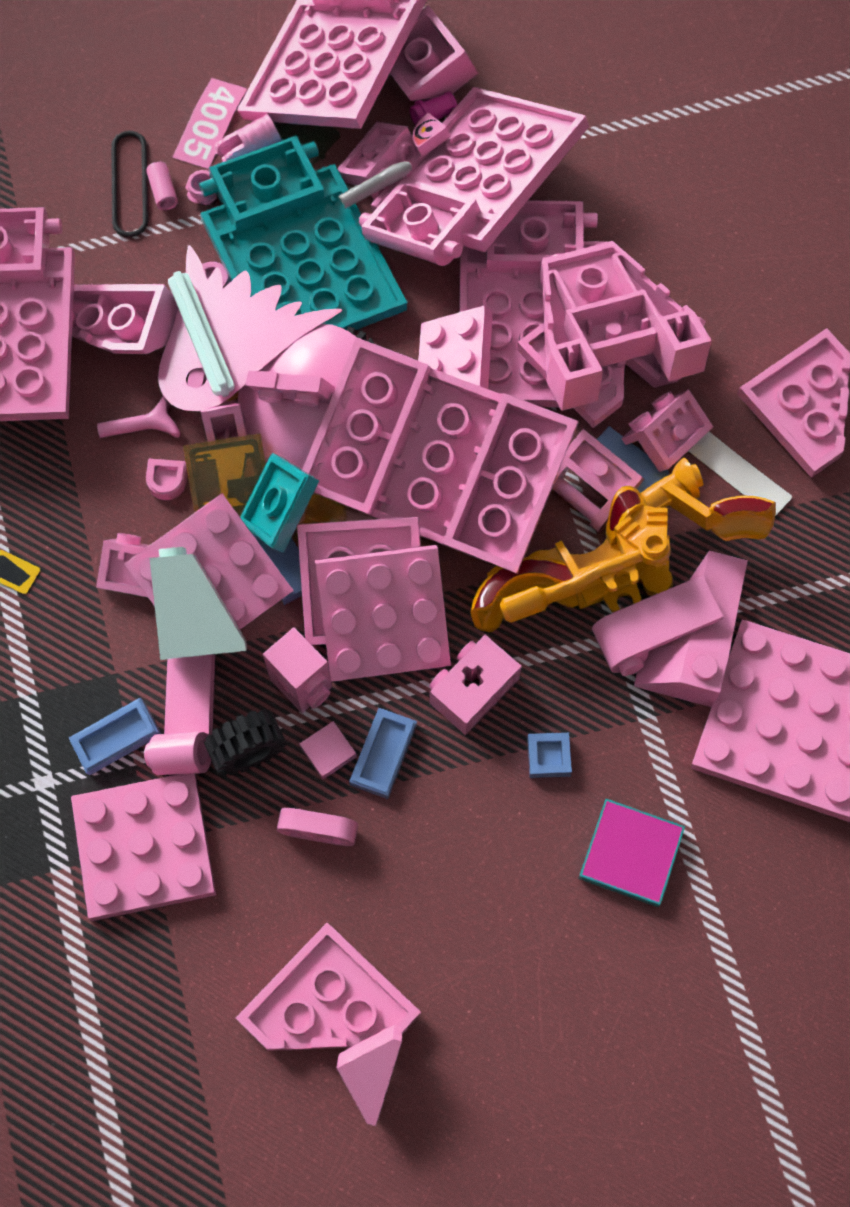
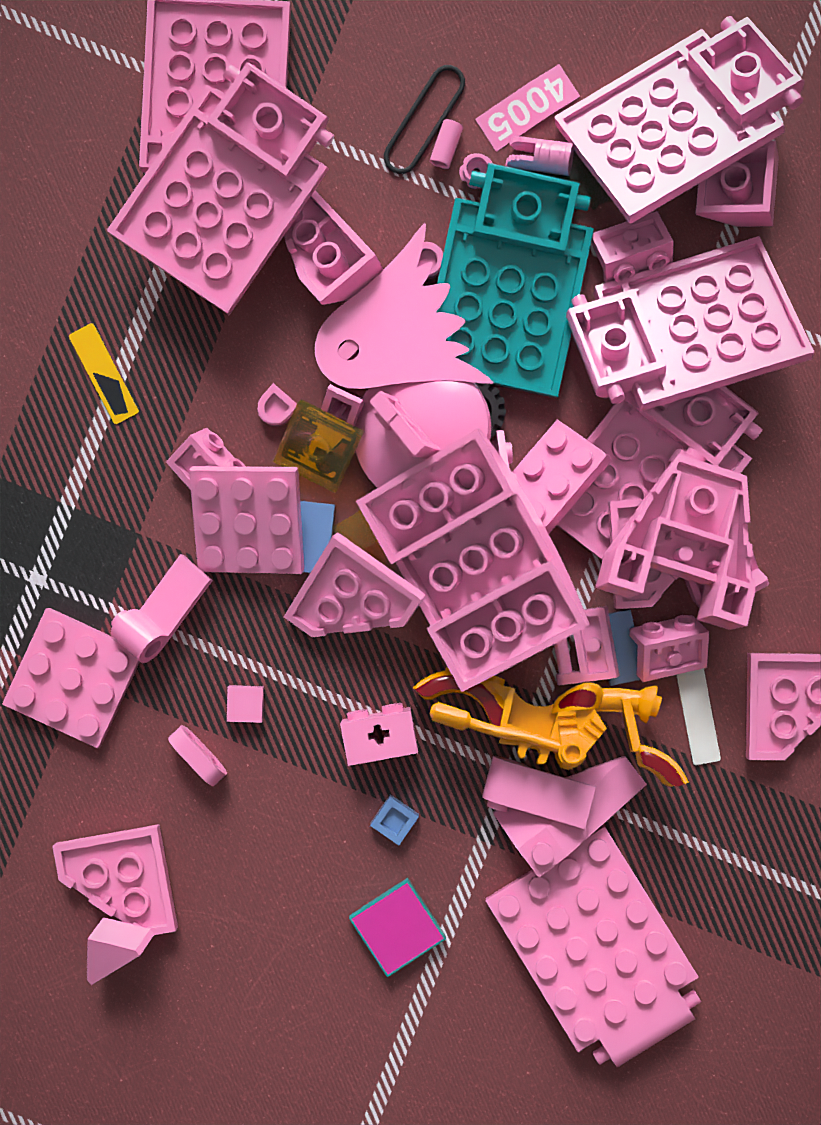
camera: 35 degrees right, 20 degrees up
medium blue tile [69,697,161,775] -> none
bright pink piece [97,396,180,438] -> none
light aqua slope [149,547,247,660] -> none
light aqua axle [168,271,235,397] -> none
black tyre [204,710,286,776] -> none
teal tile [240,453,319,553] -> none
bright pink brick [263,627,332,713] -> none
bright pink plate [315,545,451,682] -> none
light grey piece [339,161,412,209] -> none
medium blue tile [349,708,417,799] -> none
dark pink pin [410,91,457,126] -> none
bright pink tile [413,113,451,157] -> none

